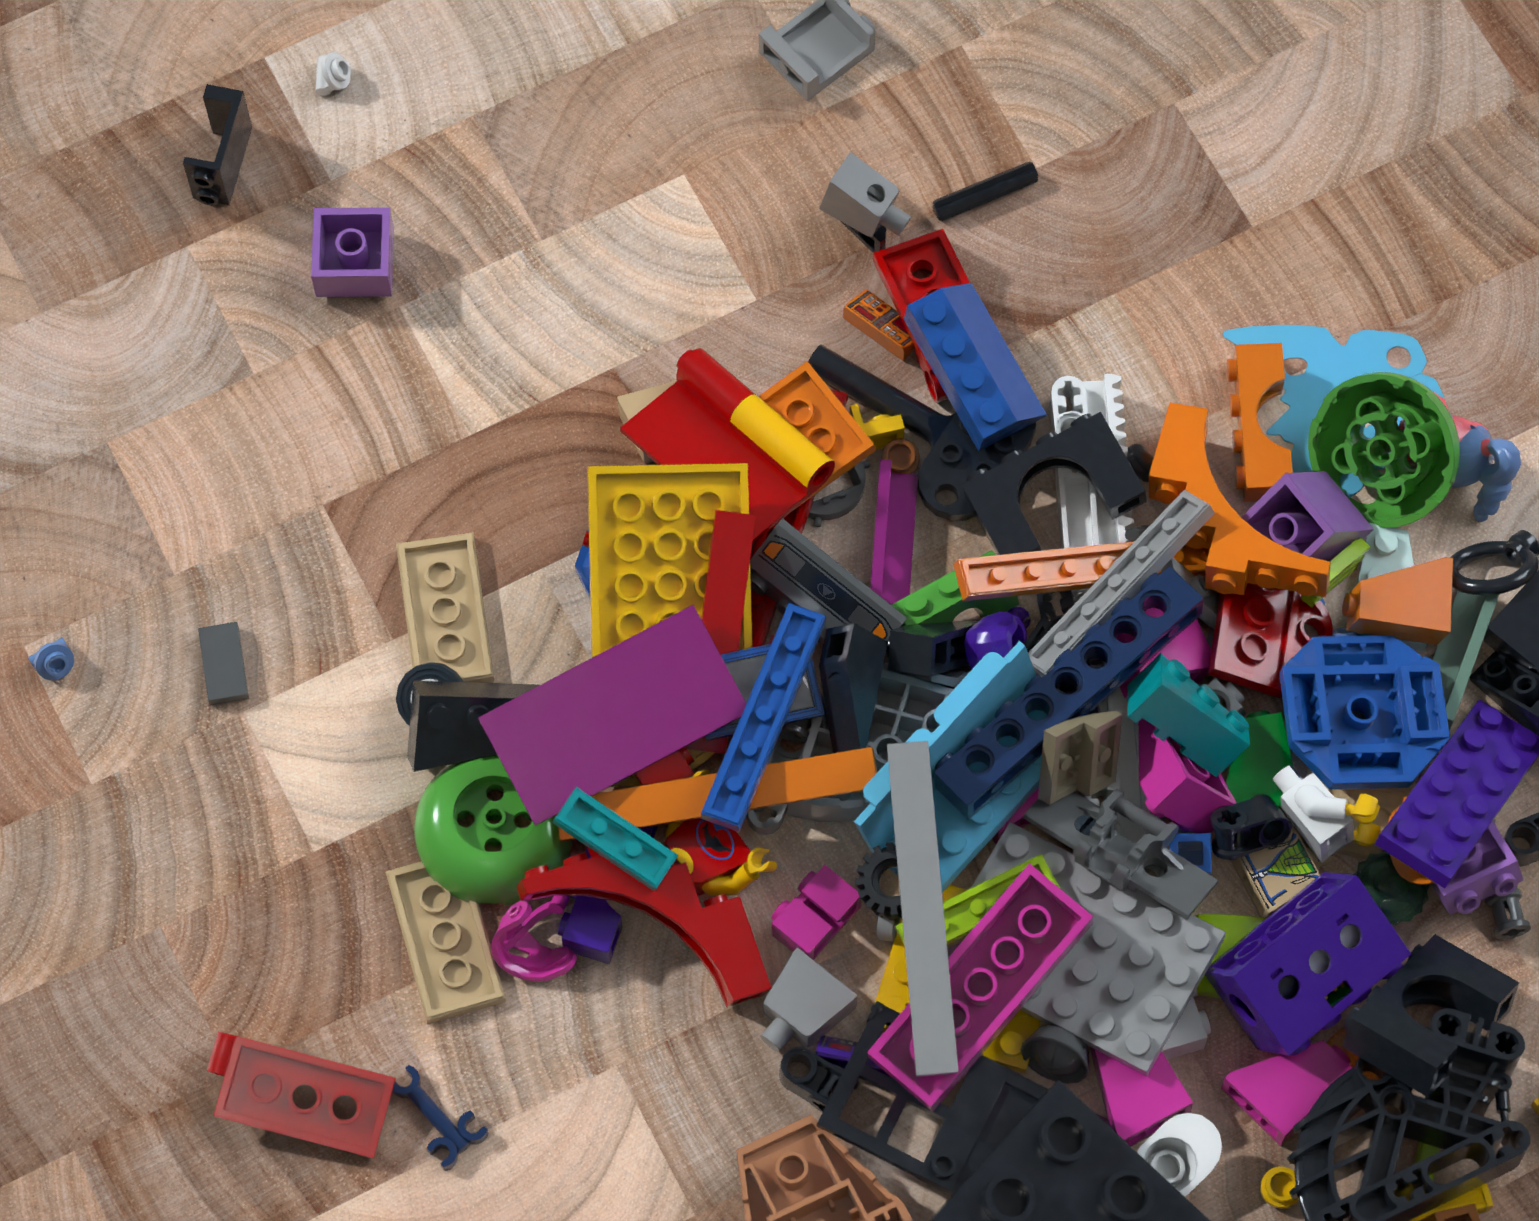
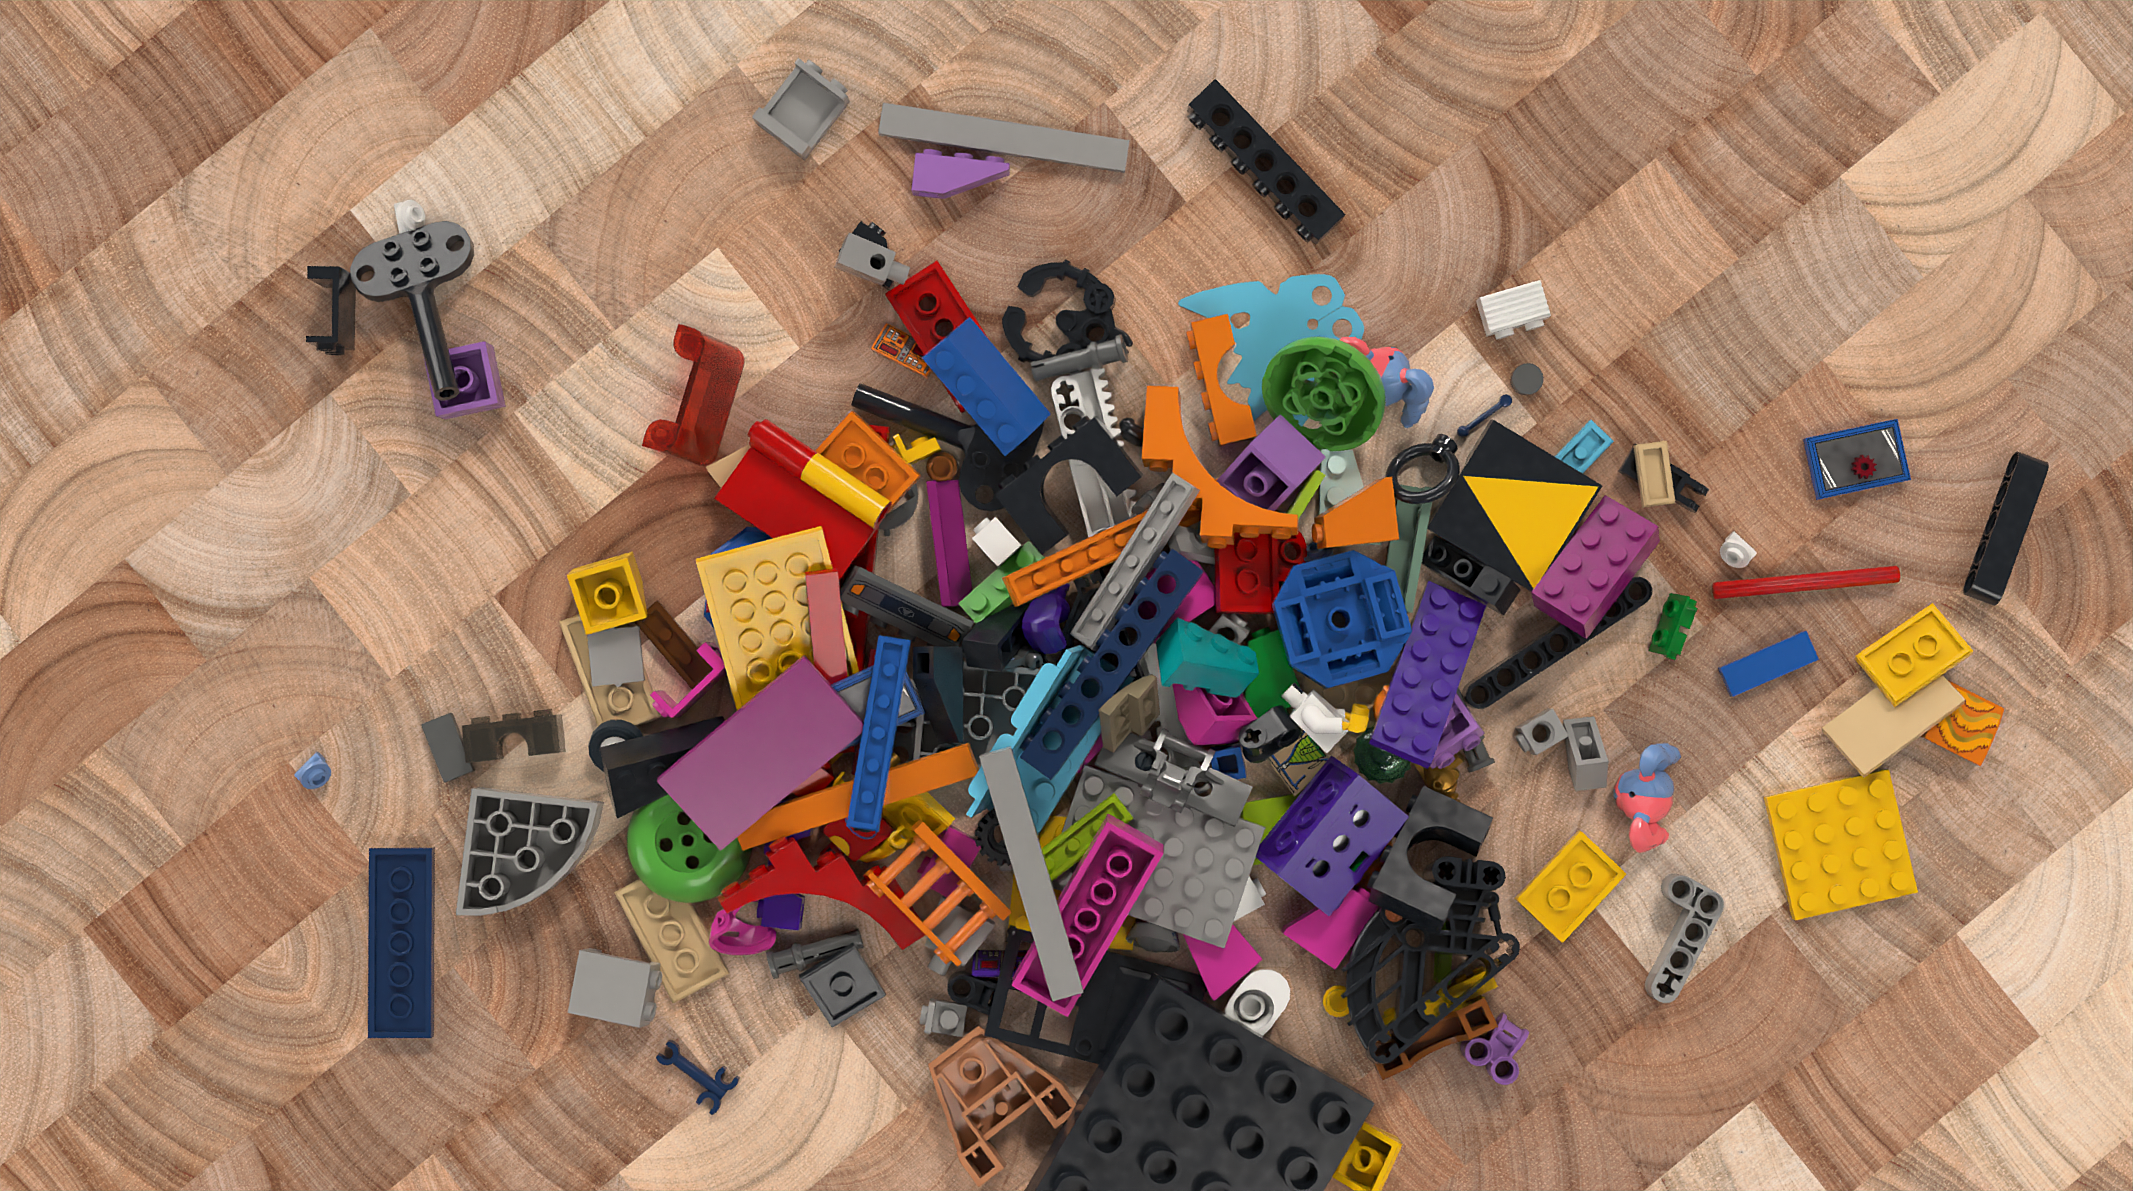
camera: 10 degrees left, 20 degrees up
red hinge [207,1032,396,1159] -> none
teal tile [552,787,678,891] -> none
black axle [932,162,1038,221] -> none
none -> piece [350,221,474,400]
none -> dark blue plate [368,847,435,1038]
none -> light grey brick [456,787,604,916]
none -> clear smoke arch [462,709,566,763]
none -> yellow slope [567,551,648,635]
none -> light grey panel [568,948,662,1028]
none -> light grey piece [587,626,645,687]
none -> reddish brown tile [634,600,713,689]
none -> clear red windscreen [642,324,745,466]
none -> dark pink panel [650,642,727,718]
none -> dark grey pin [766,929,864,979]
none -> tile [799,943,886,1028]
none -> orange fence [865,819,1012,967]
none -> light grey tile [878,103,1130,173]
none -> yellow tile [882,792,955,844]
none -> medium lavender slope [911,149,1010,199]
none -> light grey bracket [920,998,968,1037]
none -> white brick [972,517,1022,568]
none -> black piece [1002,259,1133,375]
none -> dark grey pin [1031,335,1128,382]
none -> black brick [1187,79,1346,245]
none -> pearl gold piece [1414,751,1465,803]

